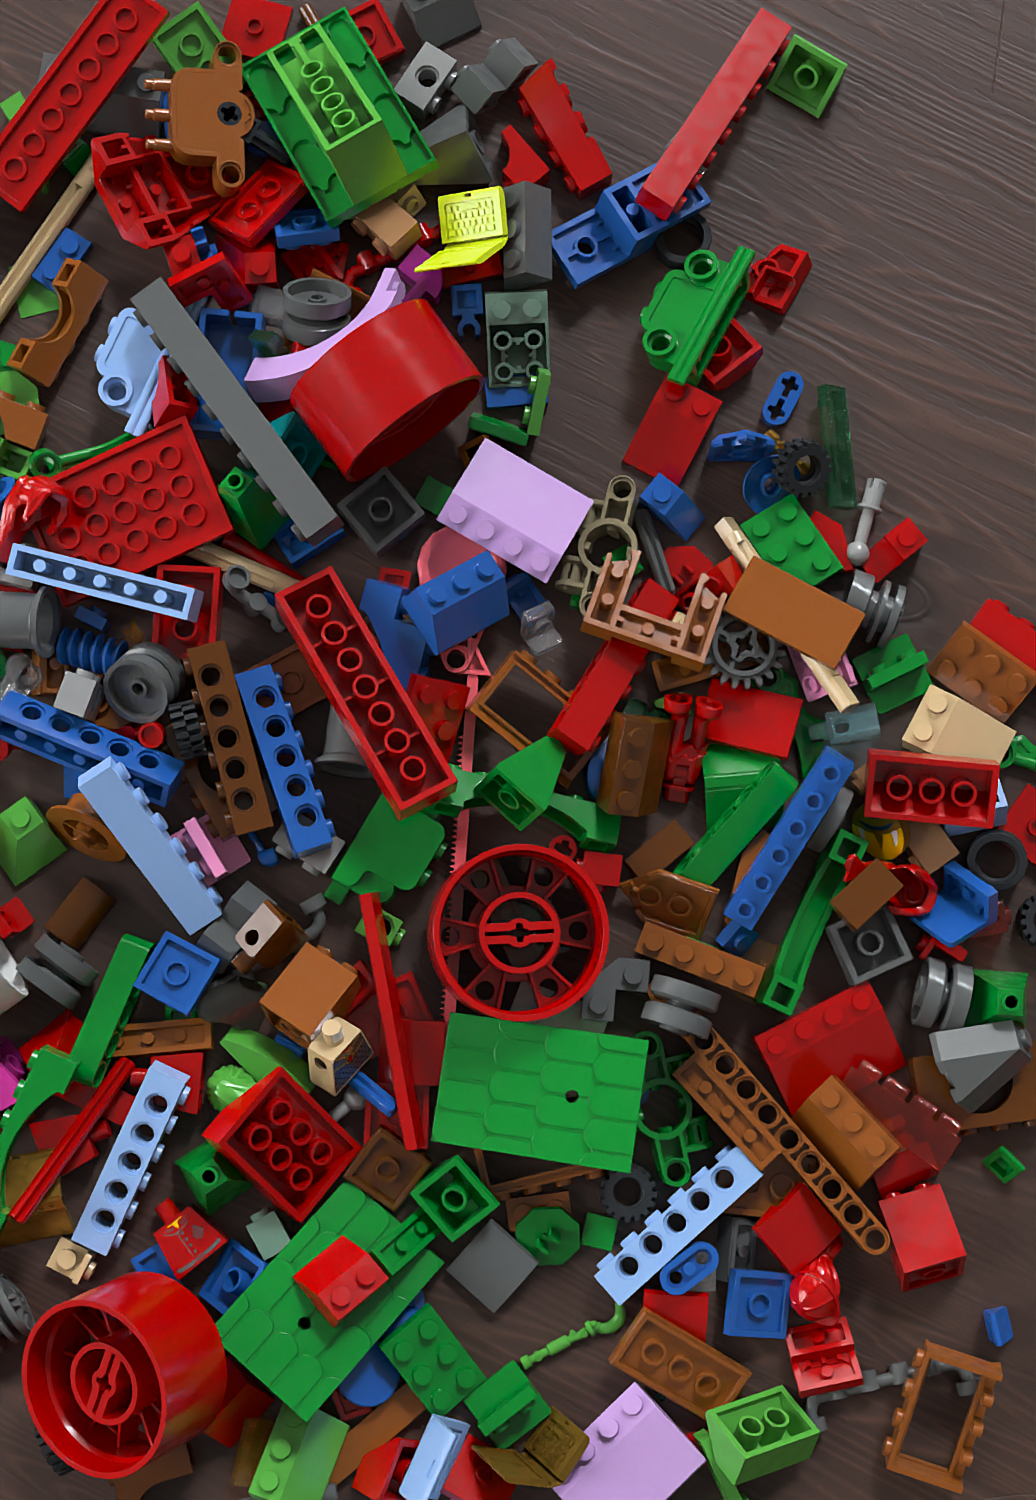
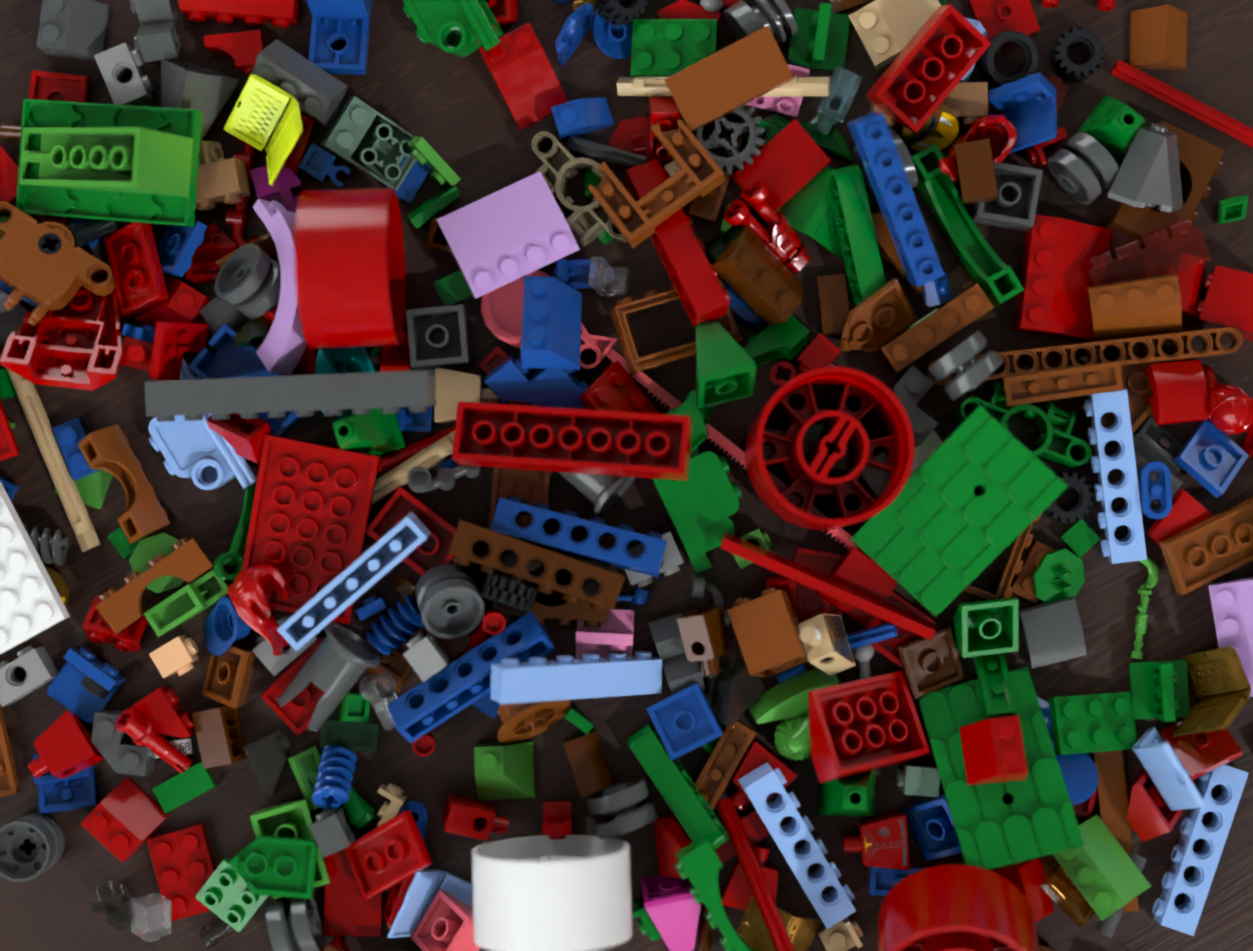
camera: 50 degrees left, 5 degrees up
none -> red bracket [380,330,411,372]
none -> tan torso [434,368,499,423]
none -> green tile [565,705,594,735]

